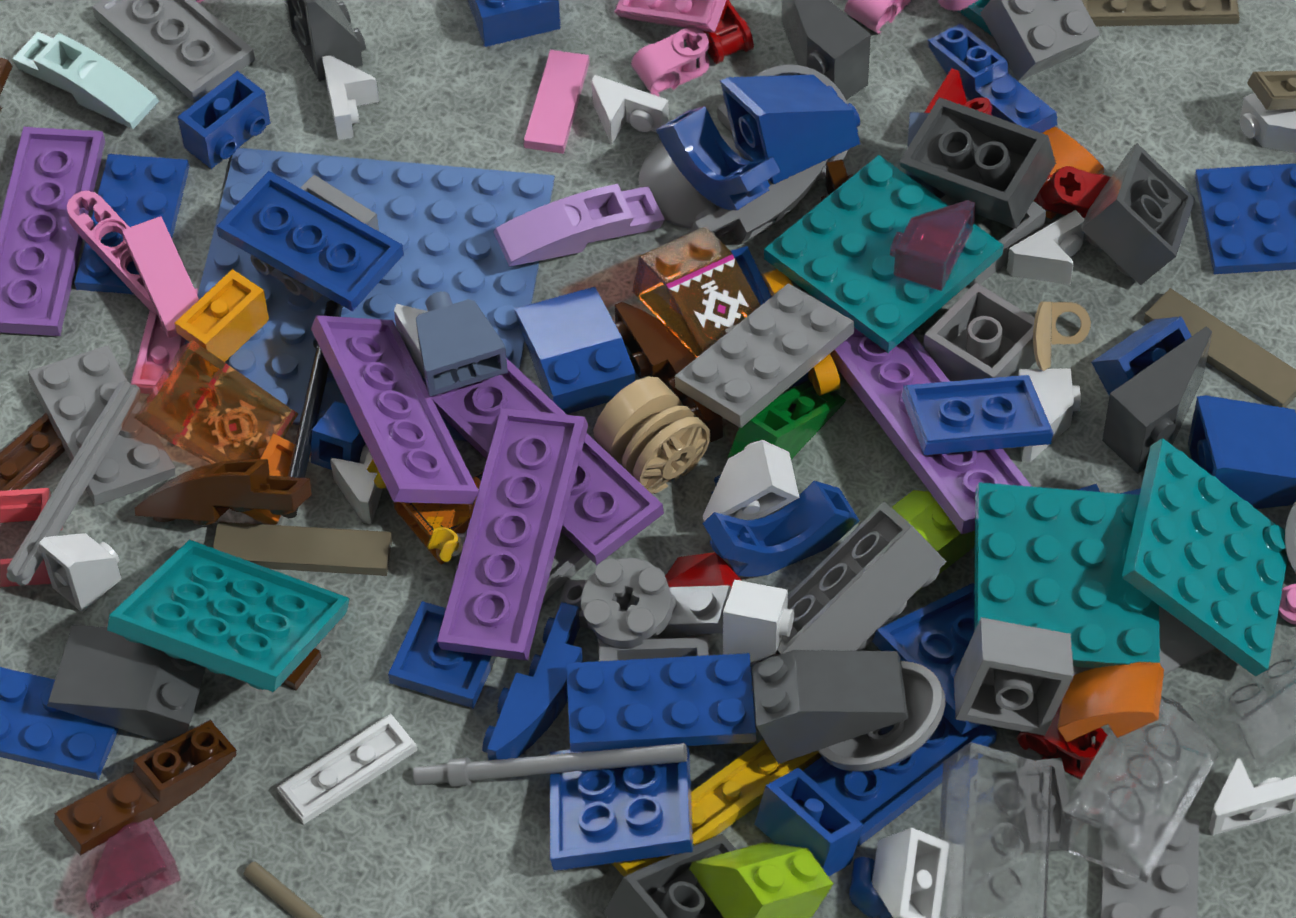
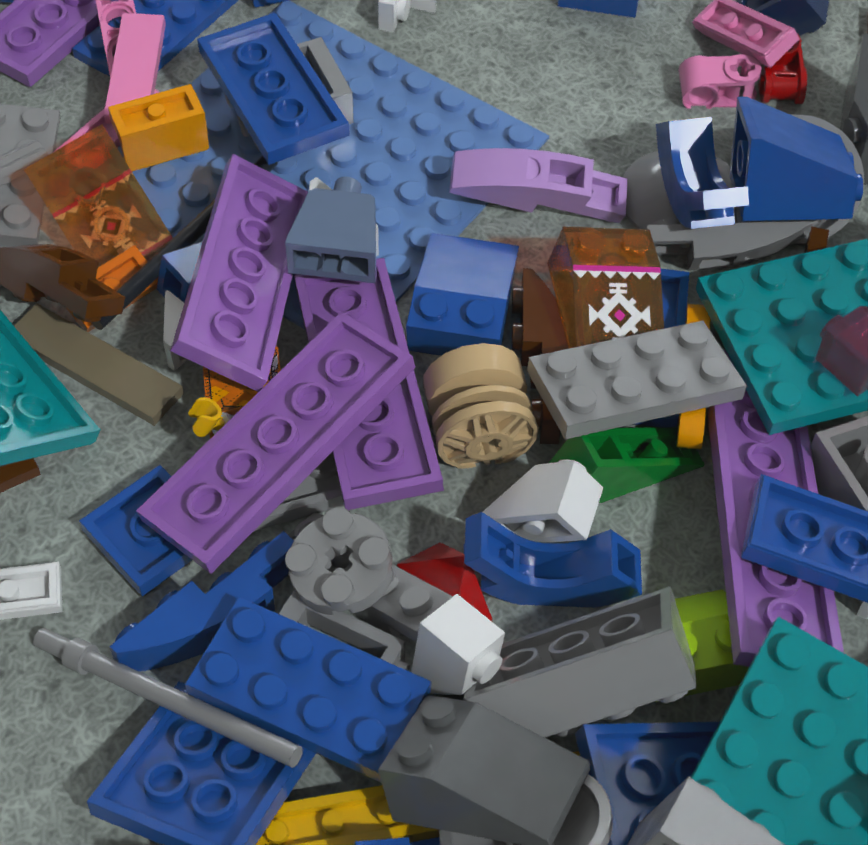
camera: 25 degrees right, 0 degrees up
bright pink tile [524,50,589,154] -> none
white slope [592,75,669,145] -> none

